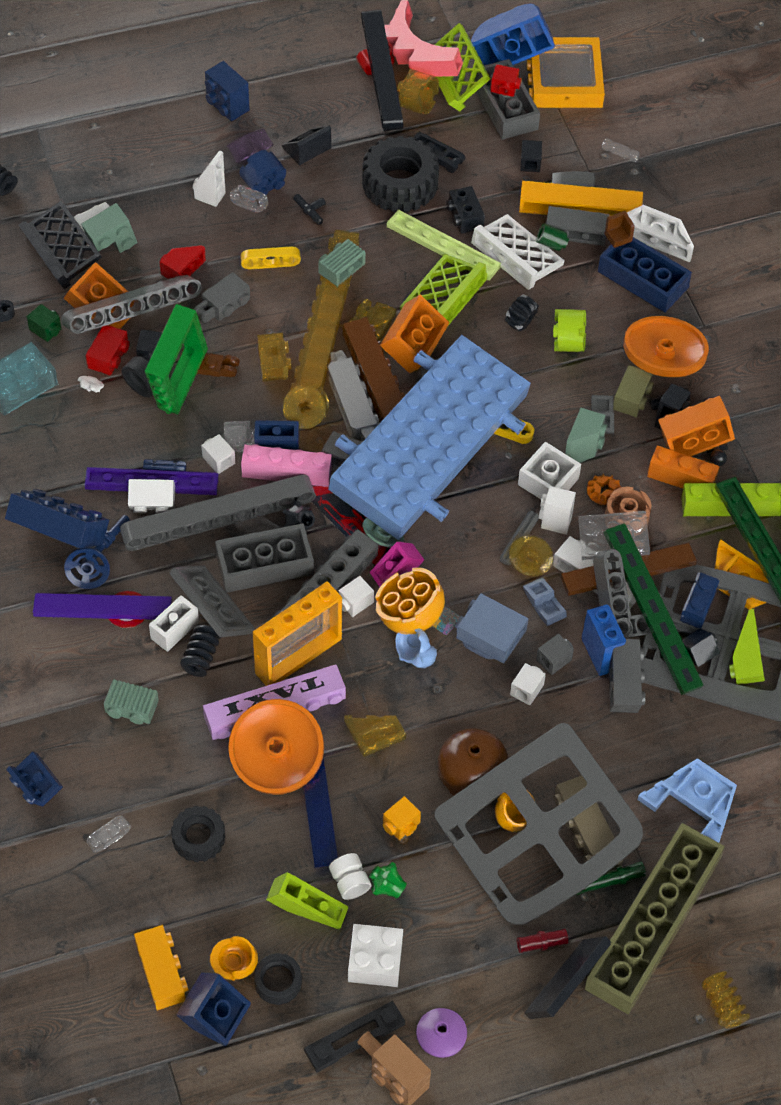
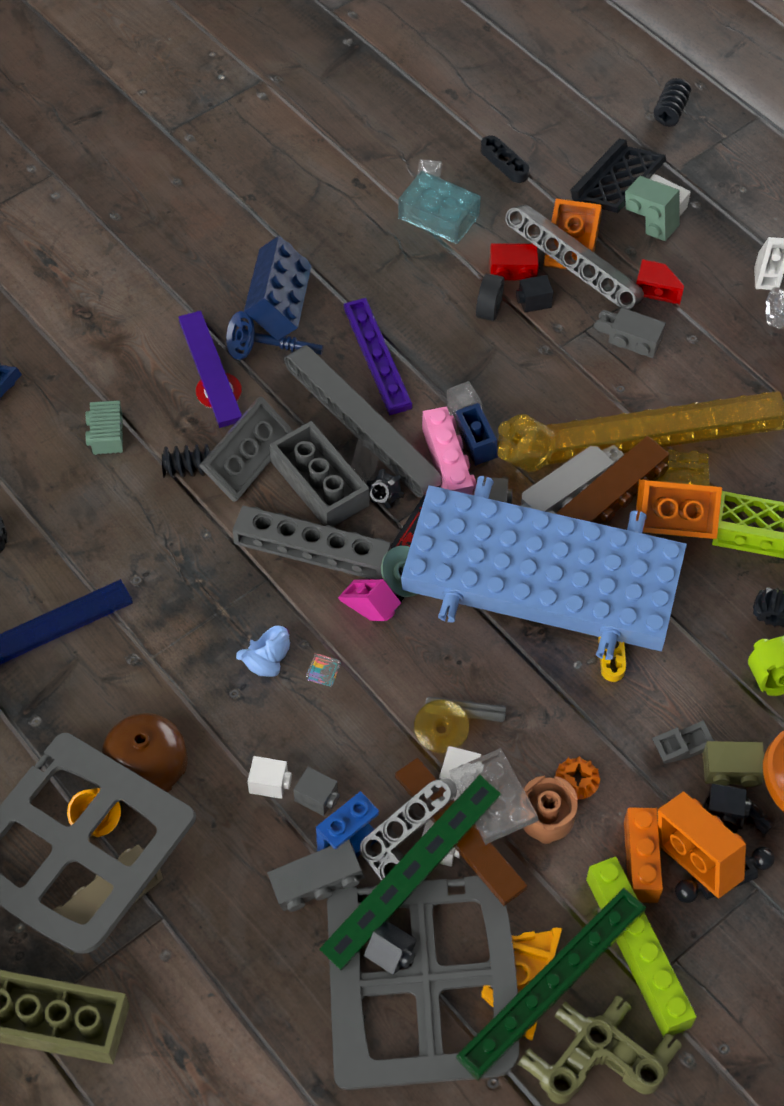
camera: 70 degrees right, 0 degrees up
dark green brick [26,304,62,342] -> none
white plant [78,376,104,392] -> none
white brick [128,479,175,513] -> none
dark blue axle [143,459,187,471] -> none
green window [145,304,208,415] -> none
white brick [149,596,199,652] -> none
reddish brown hinge [180,349,240,377] -> none
white brick [201,434,236,474] -> none
lavender brick [203,665,346,740] -> none
orange dish [229,699,324,795] -> none
yellow beam [240,246,301,269] -> none
light orange piece [253,581,342,686] -> none
clear yellow brick [257,333,292,382] -> none
sand green brick [318,239,366,287] -> none
white brick [339,576,374,617] -> none
clear yellow wing [344,715,406,757] -> none
light orange cylinder [375,568,445,635] -> none
light orange brick [383,796,421,840] -> none
sand blue brick [455,593,528,664] -> none
white brick [518,442,581,500] -> none
sand blue slope [523,577,567,626] -> none
white brick [539,486,576,535] -> none
sand green slope [565,408,608,463] -> none
dark green pin [576,861,646,896] -> none
light blue wing [638,758,737,843] -> none
dark blue brick [680,572,720,629] -> none
lime slope [729,609,765,685] -> none

